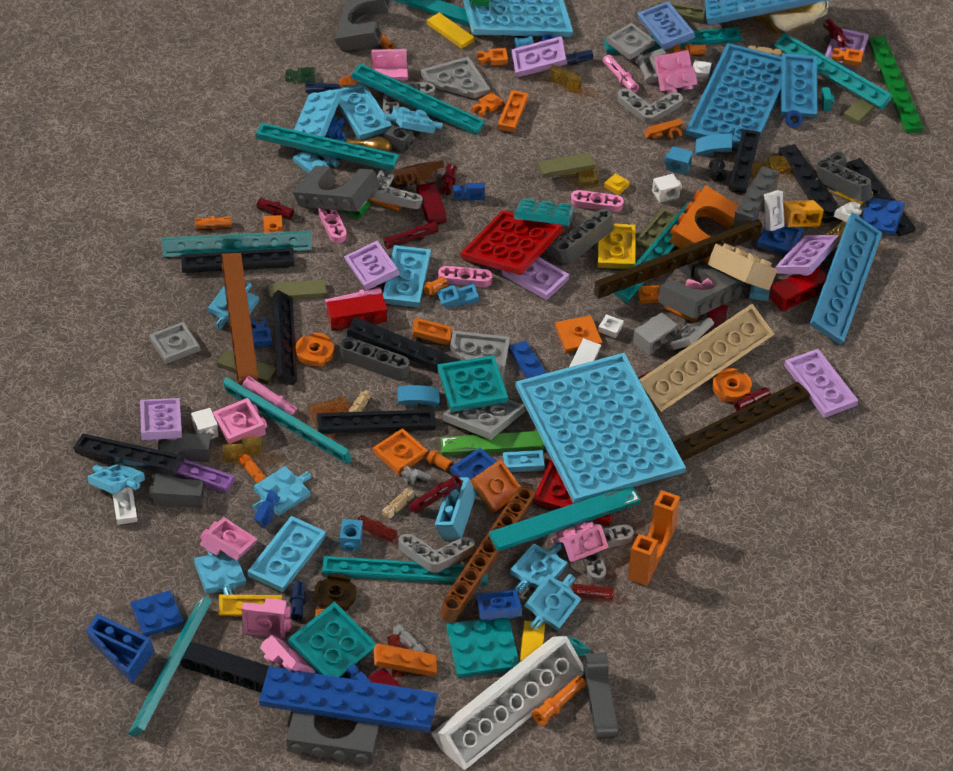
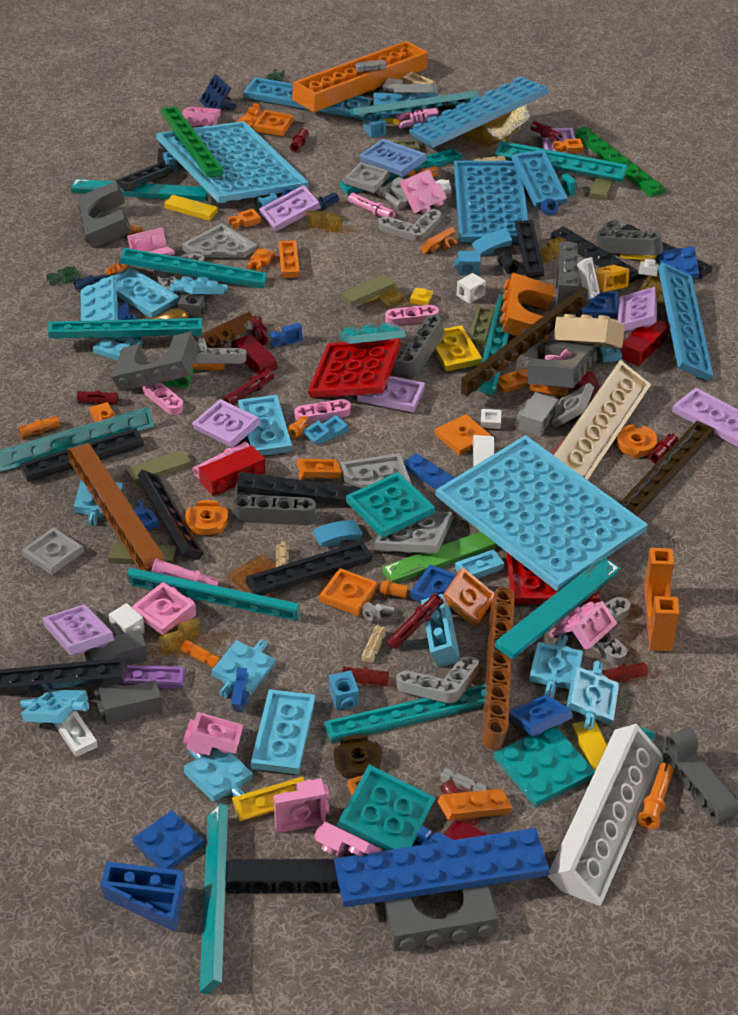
camera: 20 degrees left, 5 degrees down
dark blue axle [289,581,306,620] -> none

